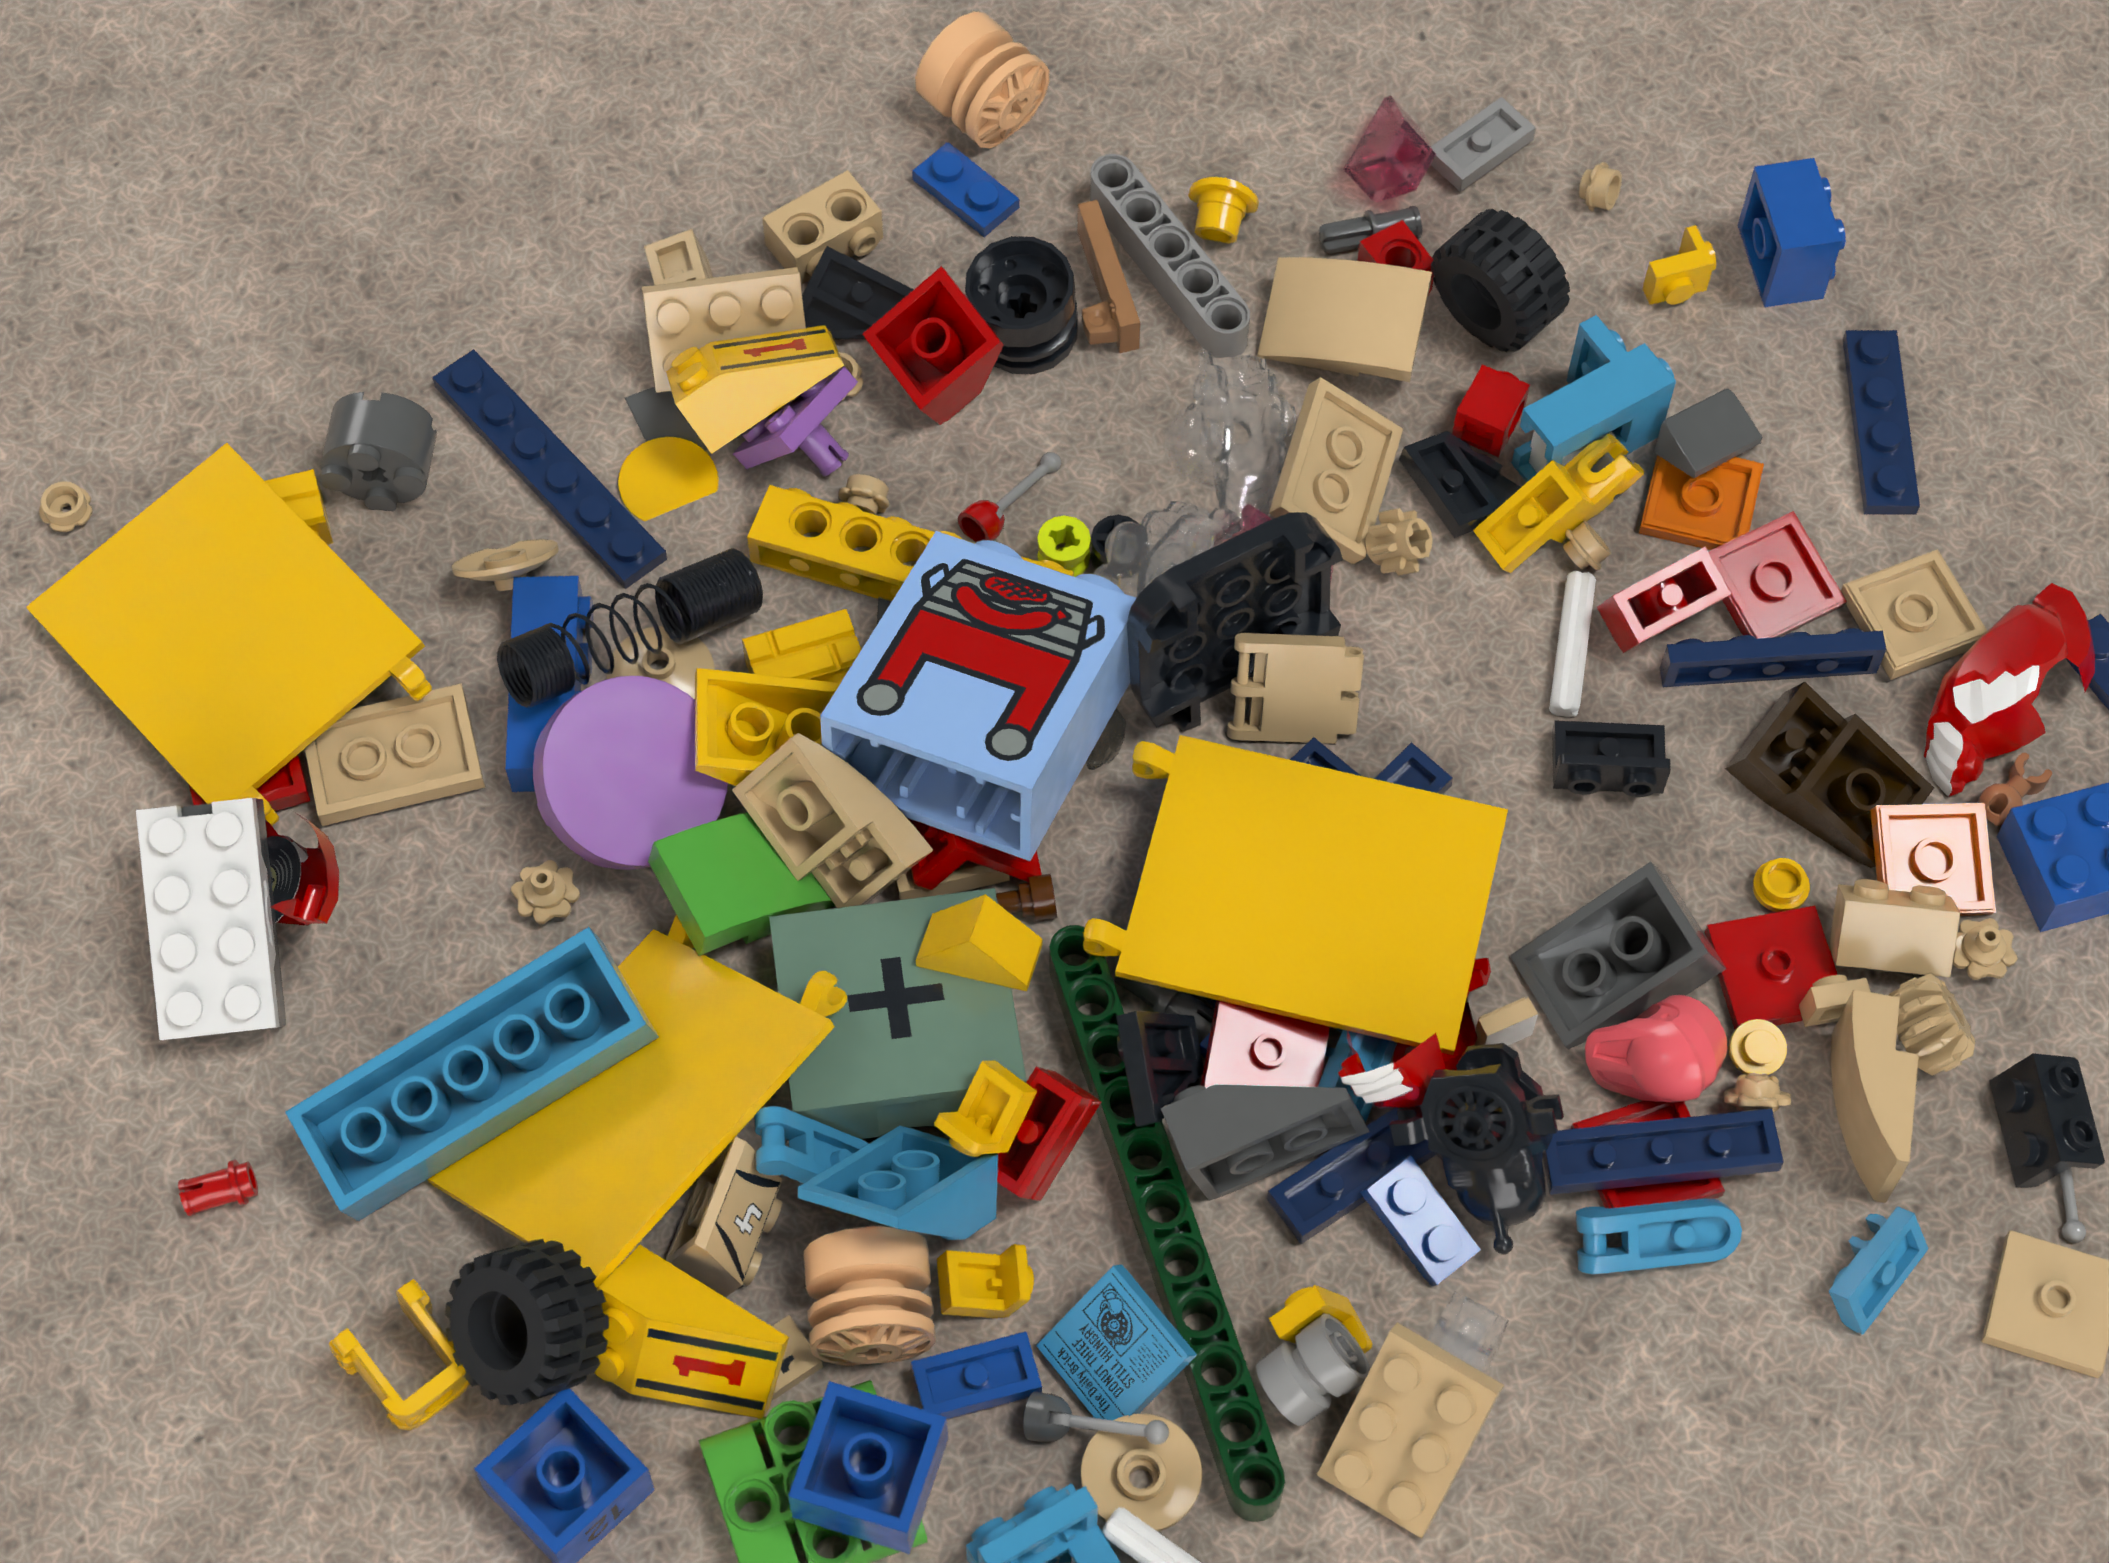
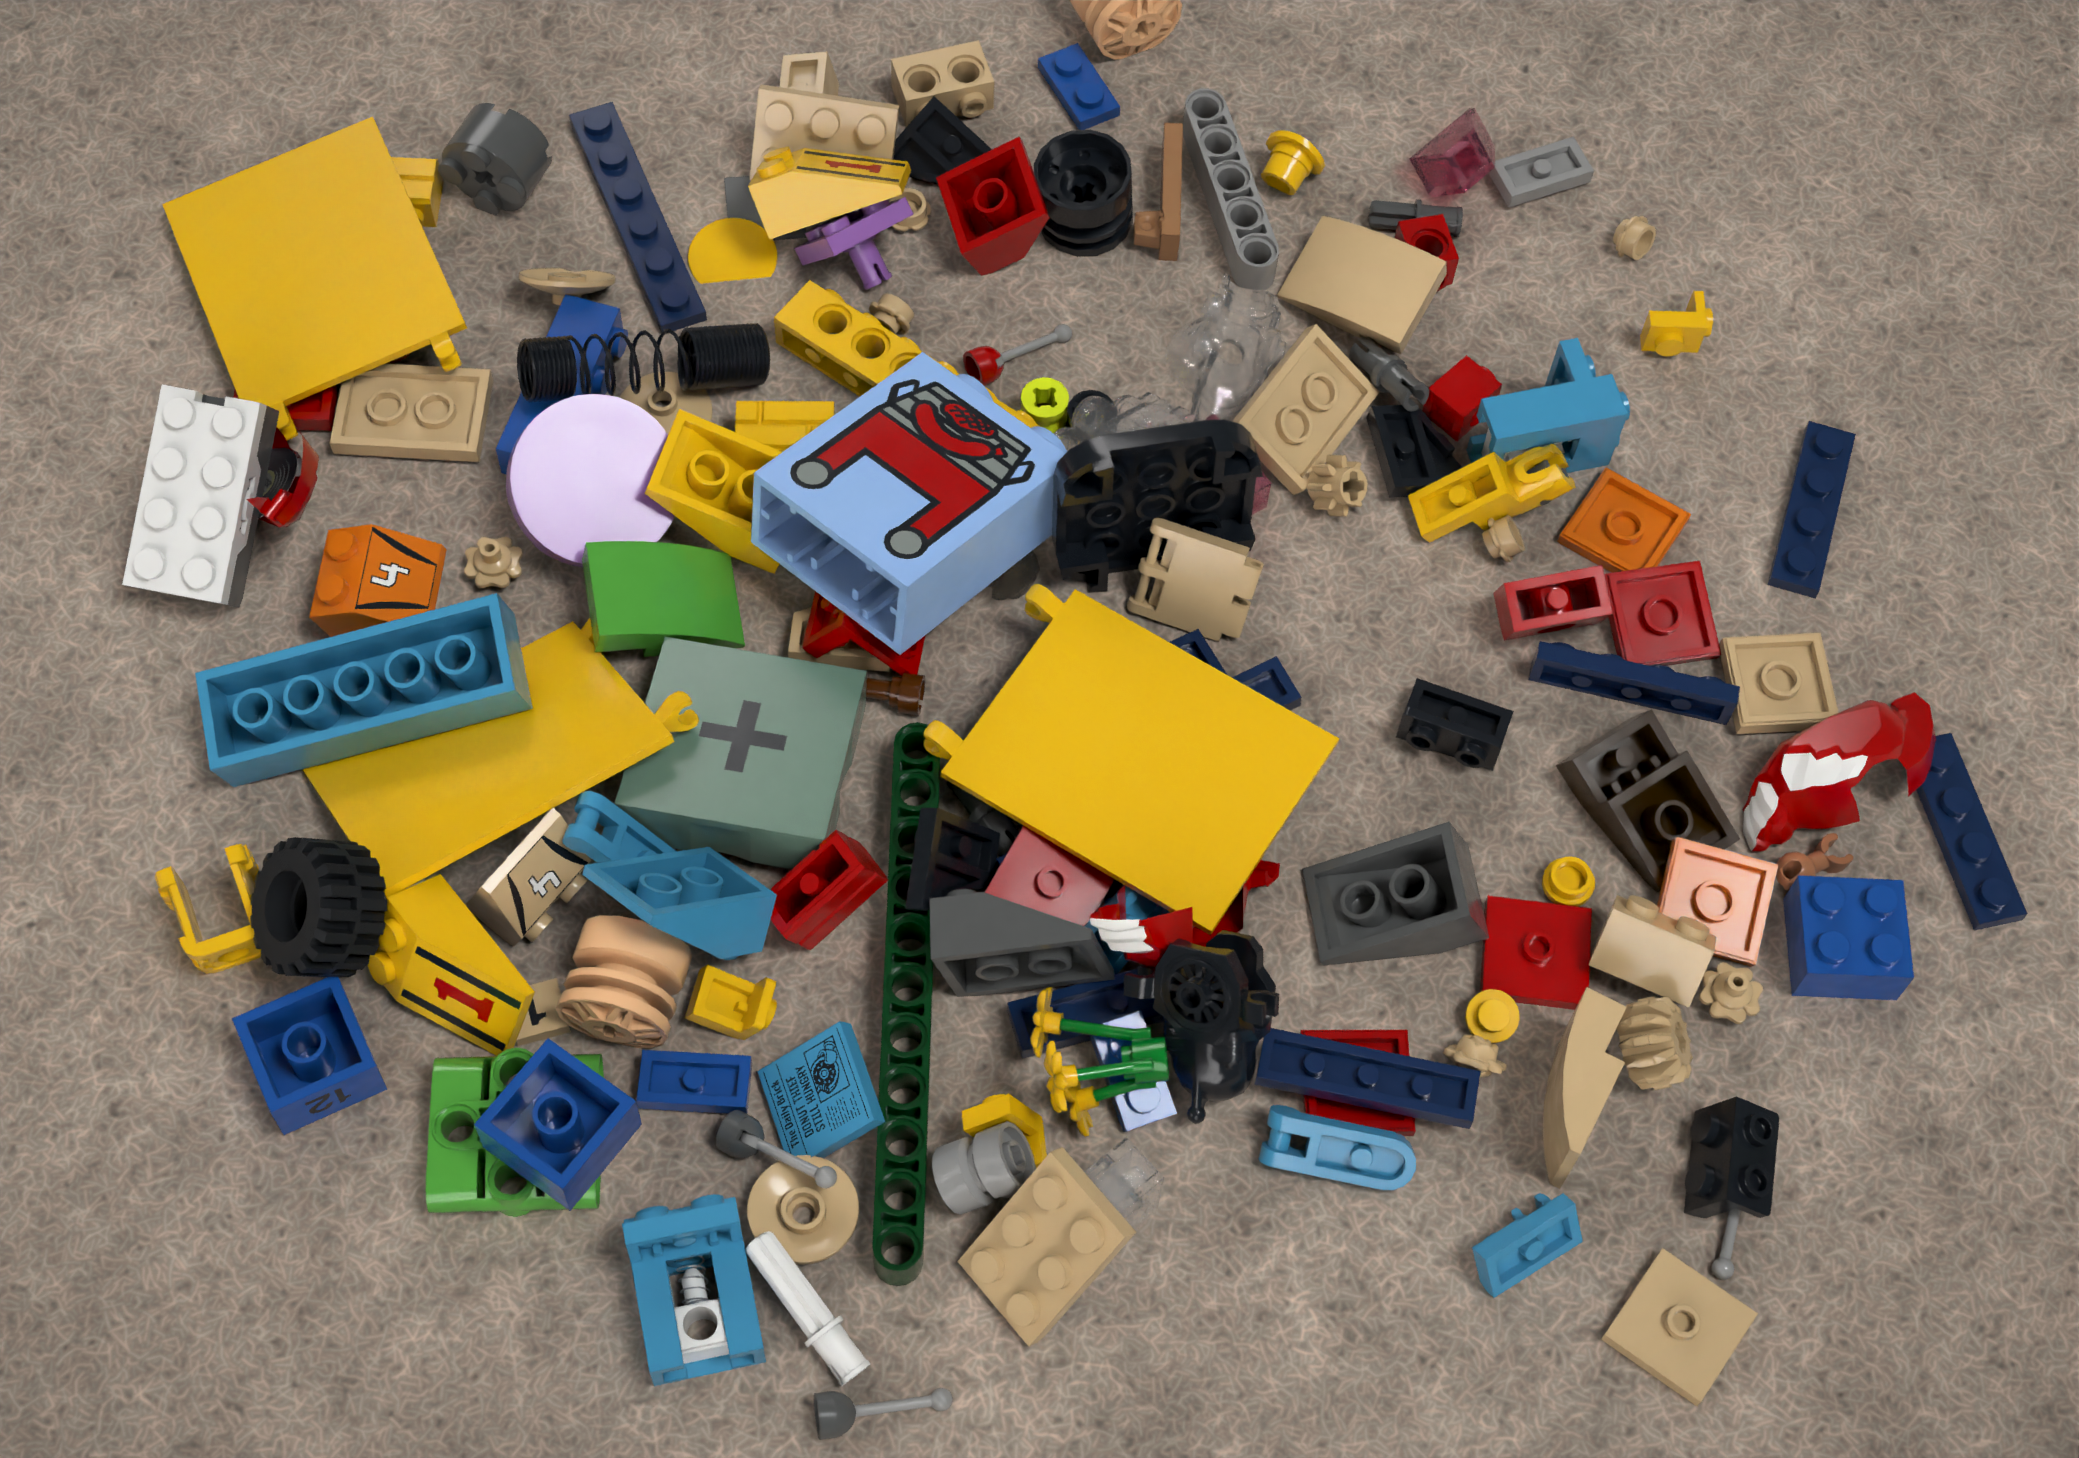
camera: 15 degrees right, 0 degrees up
tan plate [39,481,92,532] -> none
red pin [178,1159,258,1216] -> none
tan slope [732,733,933,908] -> none
yellow slope [916,894,1043,992] -> none
yellow bracket [934,1060,1037,1157] -> none
black tyre [1431,209,1570,352] -> none
tan tile [1475,997,1538,1045] -> none
white axle [1549,571,1596,718] -> none
coral helmet [1585,995,1728,1102] -> none
dark grey slope [1654,388,1762,478] -> none
blue brick [1737,158,1846,308] -> none
tan plate [1799,975,1870,1027] -> none
none -> orange slope [309,524,447,637]
none -> plant [1030,987,1169,1137]
none -> dark grey pin [1349,337,1429,412]

